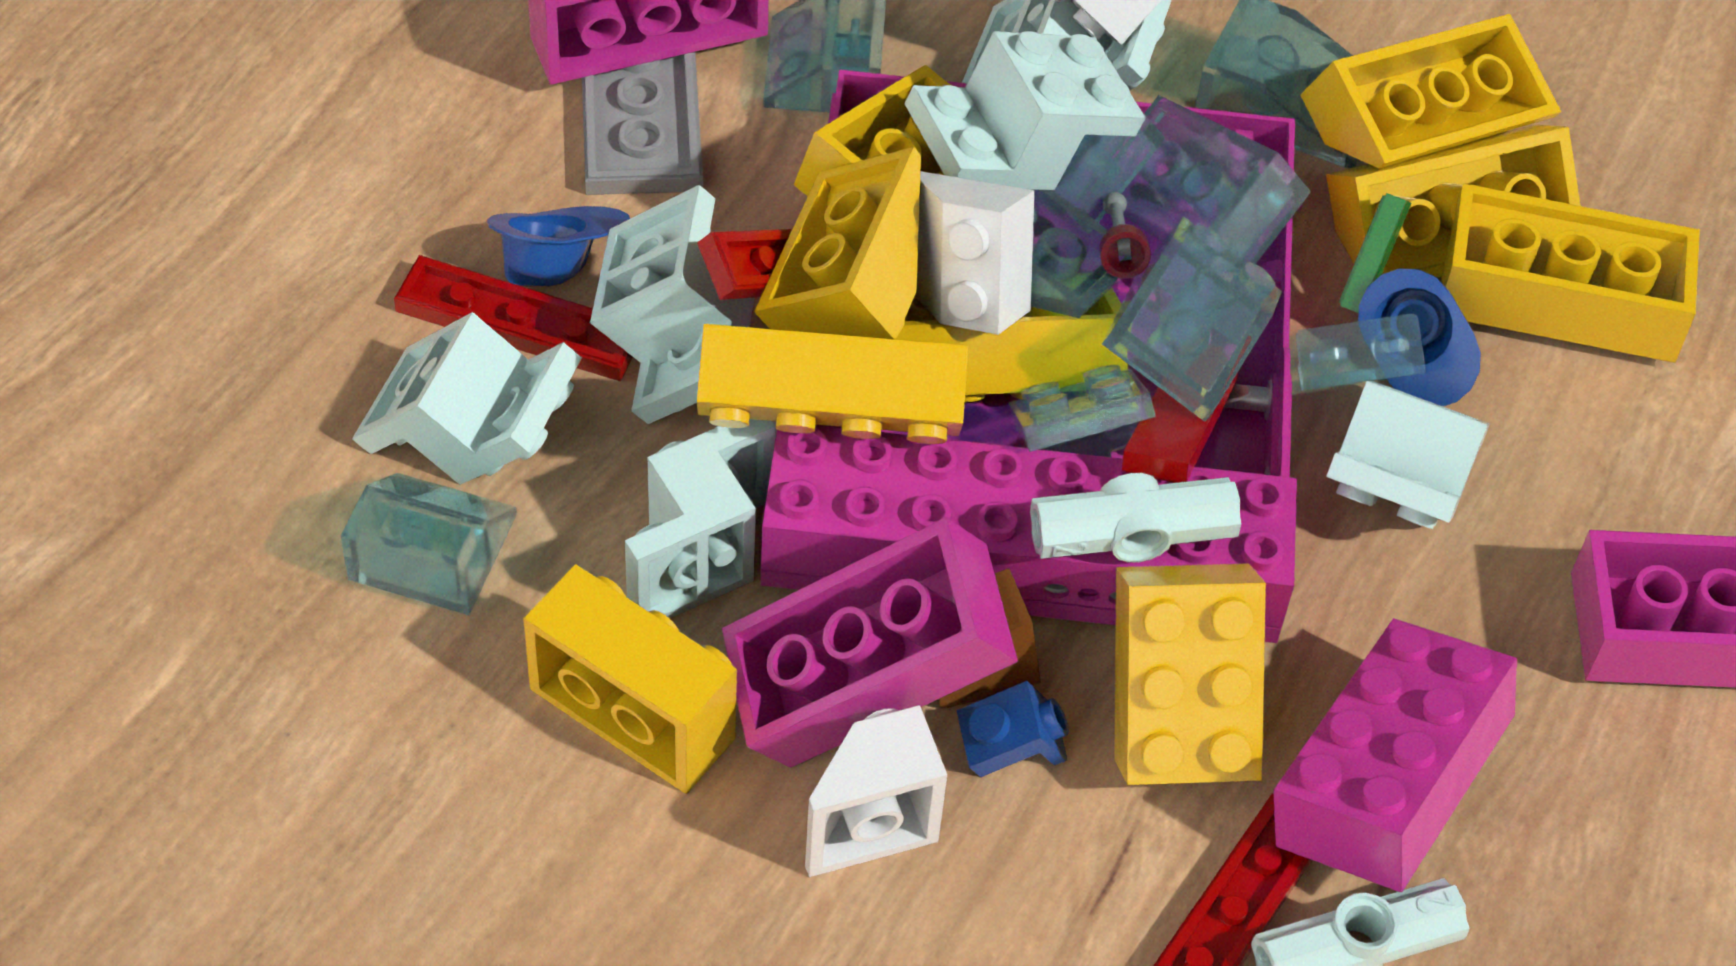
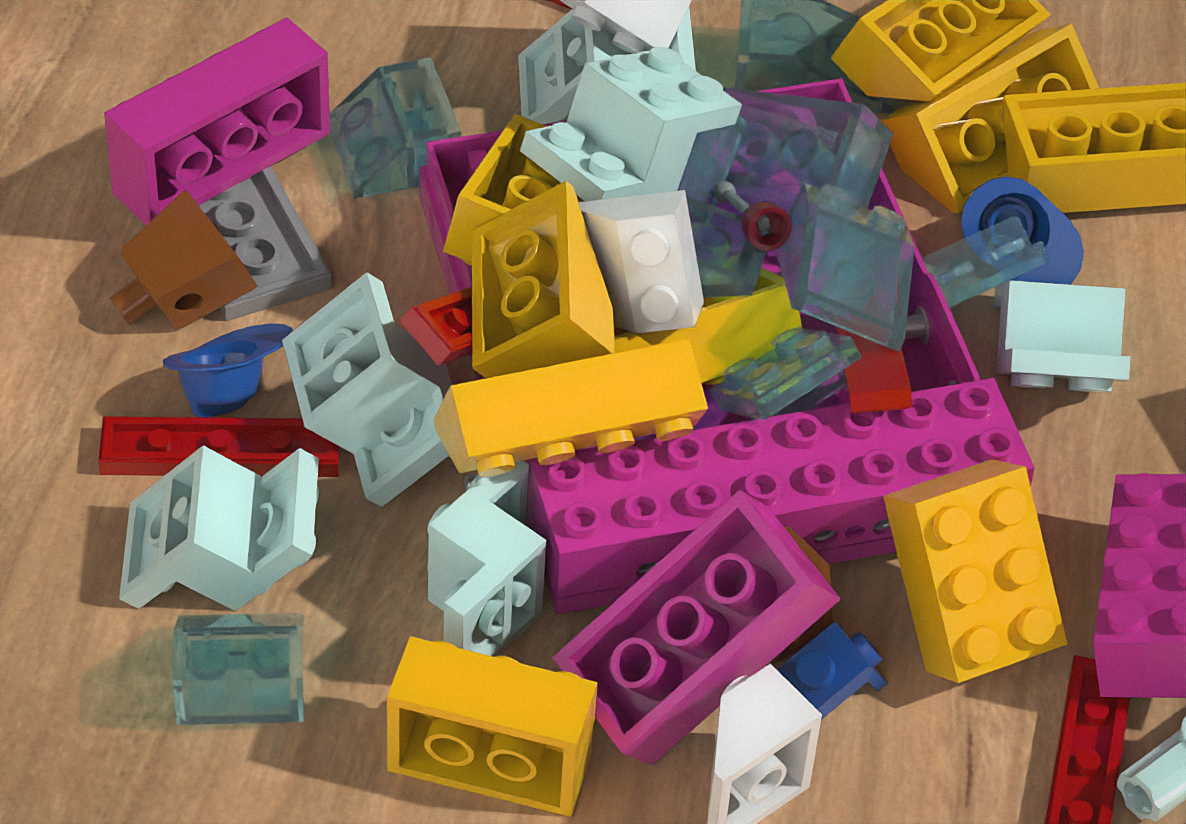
camera: 20 degrees left, 5 degrees down
light aqua piece [1030,473,1241,562] -> none
green tile [1339,193,1412,313] -> none
none -> dark orange torso [109,190,258,328]

